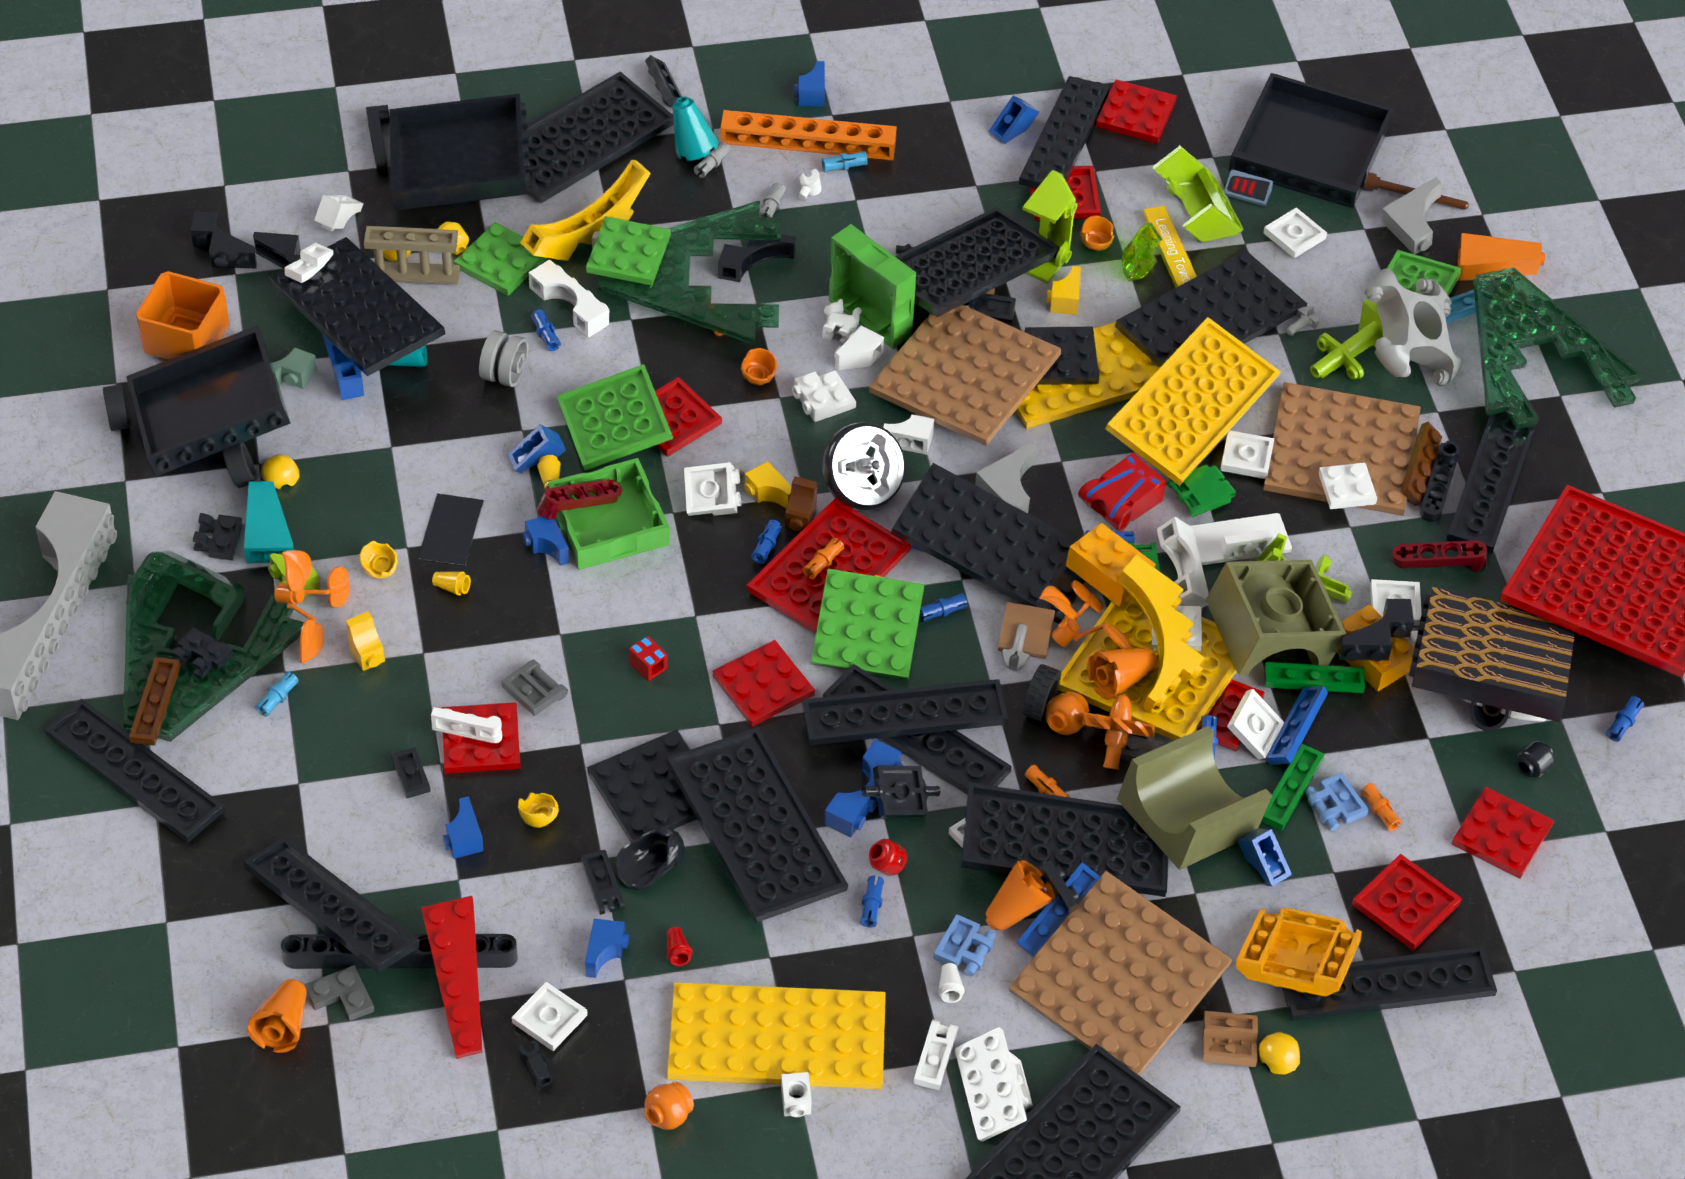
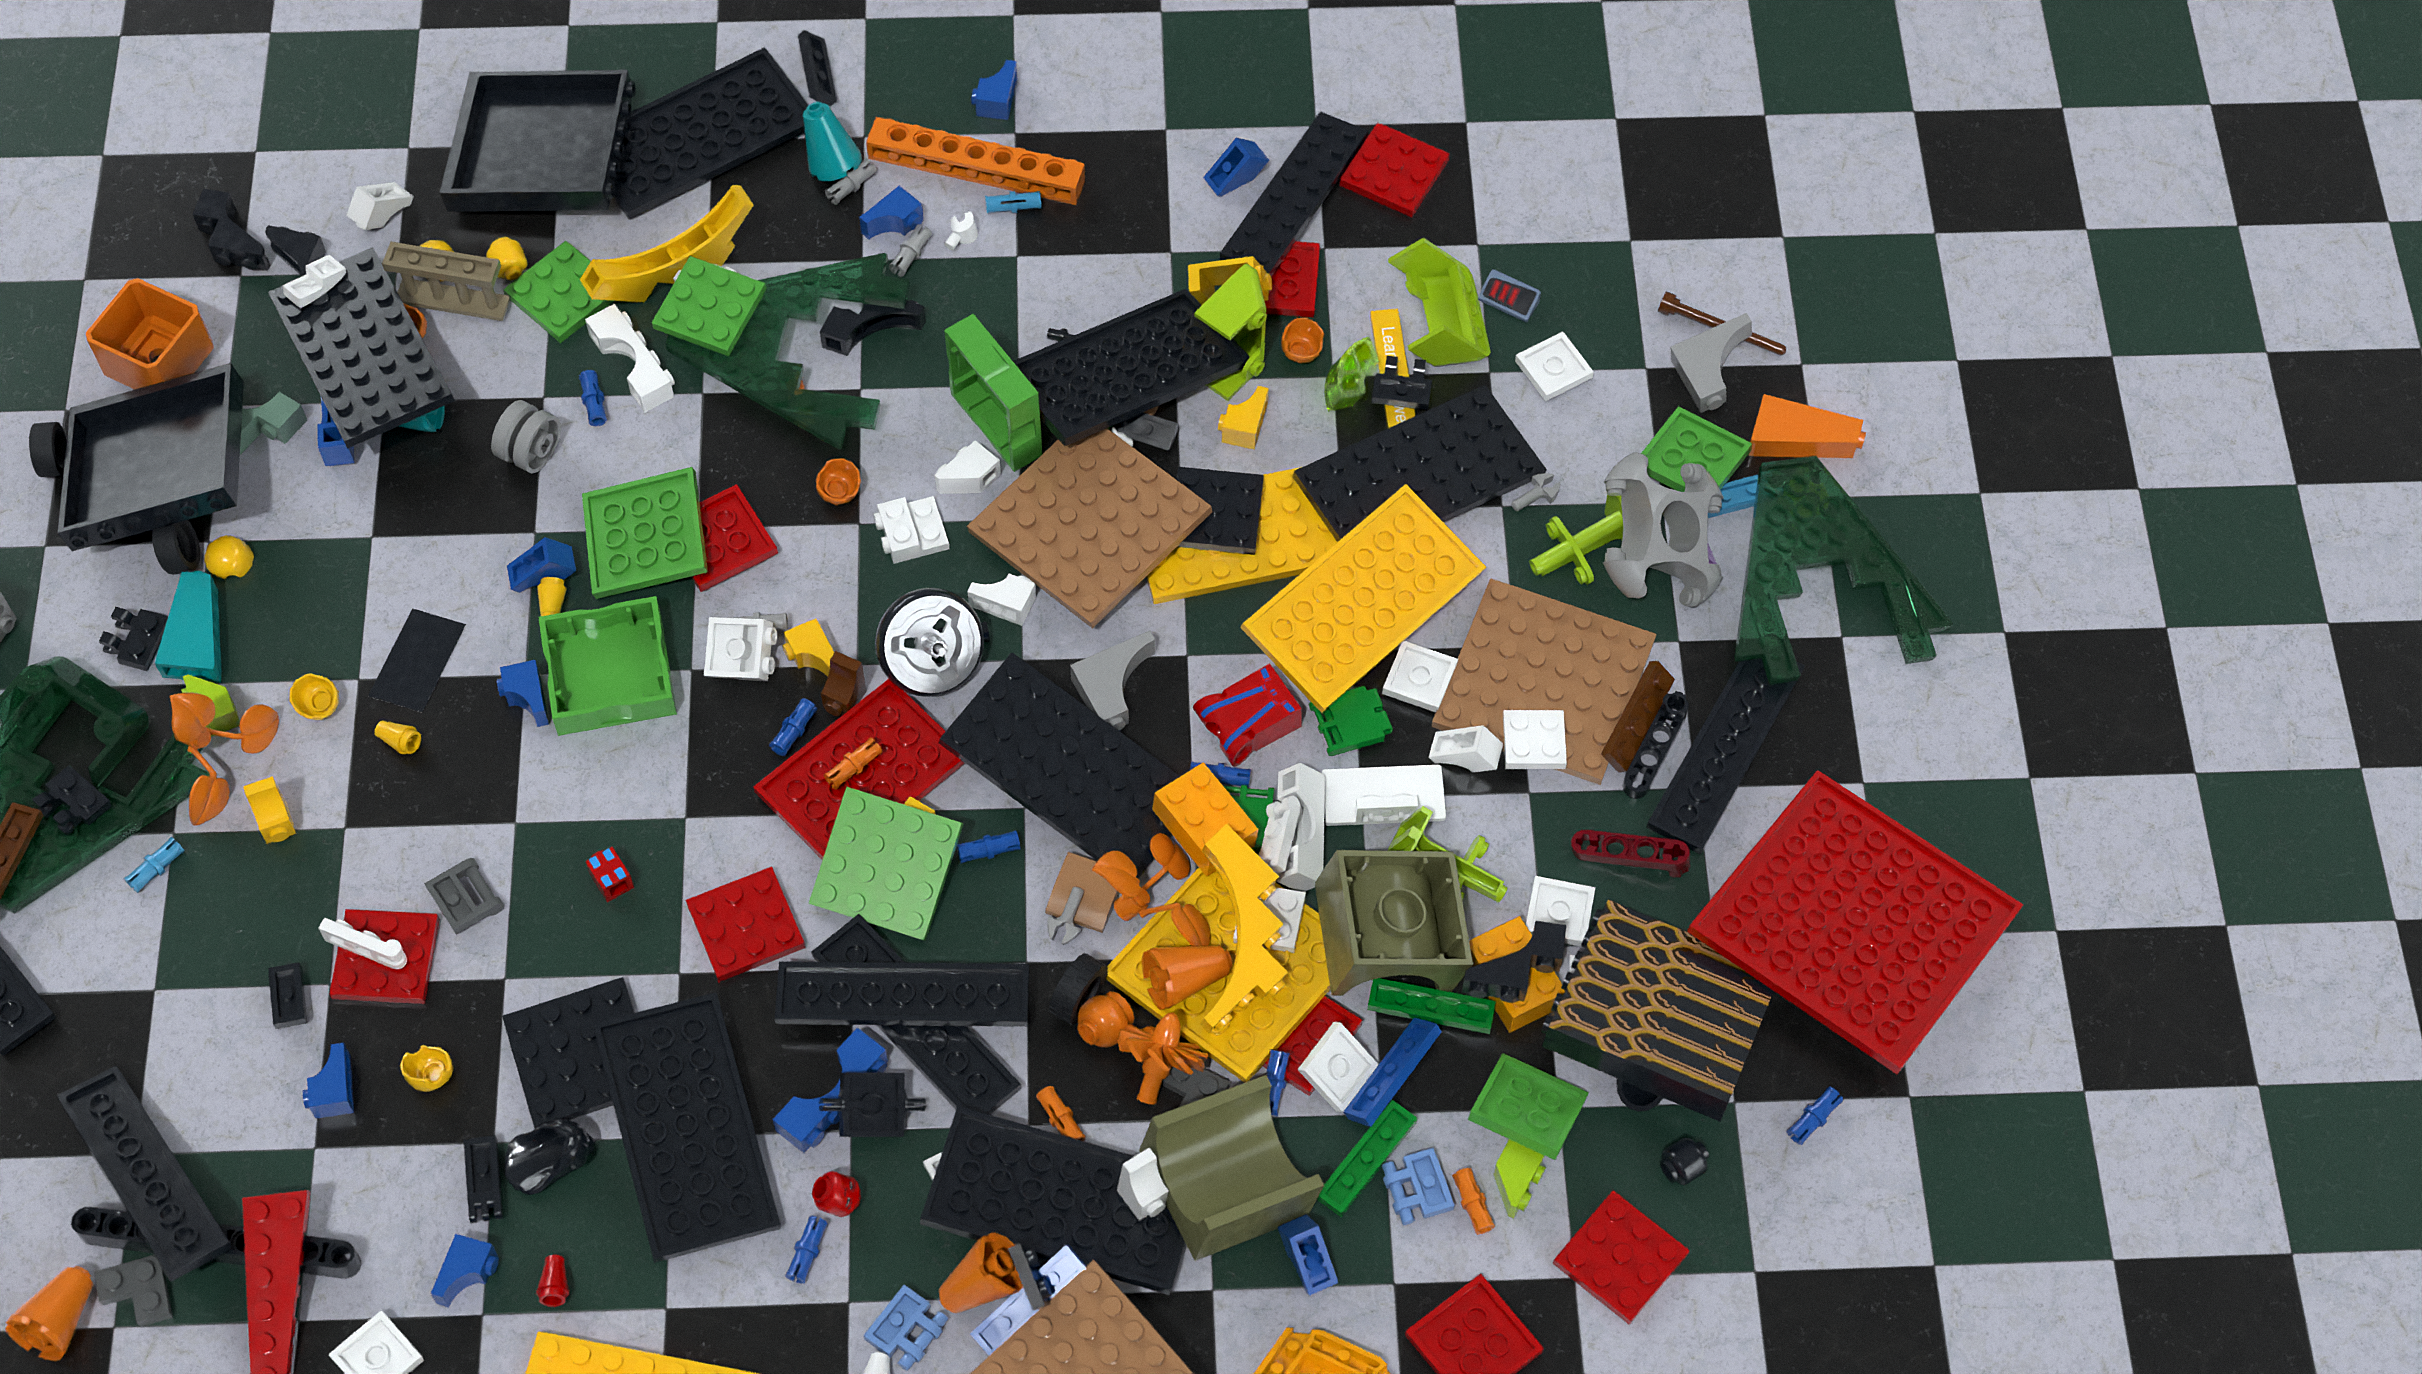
camera: 10 degrees right, 10 degrees up
black beam [366,105,390,172] -> none
dark red beam [536,480,623,520] -> none
white animal [822,299,862,344] -> none
black panel [1229,73,1394,208] -> none
none -> blue arch [859,185,924,240]
none -> white arch [1117,1148,1169,1221]
none -> yellow panel [1188,256,1272,305]
none -> white plate [1258,795,1300,874]
none -> black plate [1372,355,1432,410]
none -> white arch [1429,725,1503,773]
none -> bright green plate [1468,1053,1589,1160]
none -> lime slope [1493,1139,1546,1219]

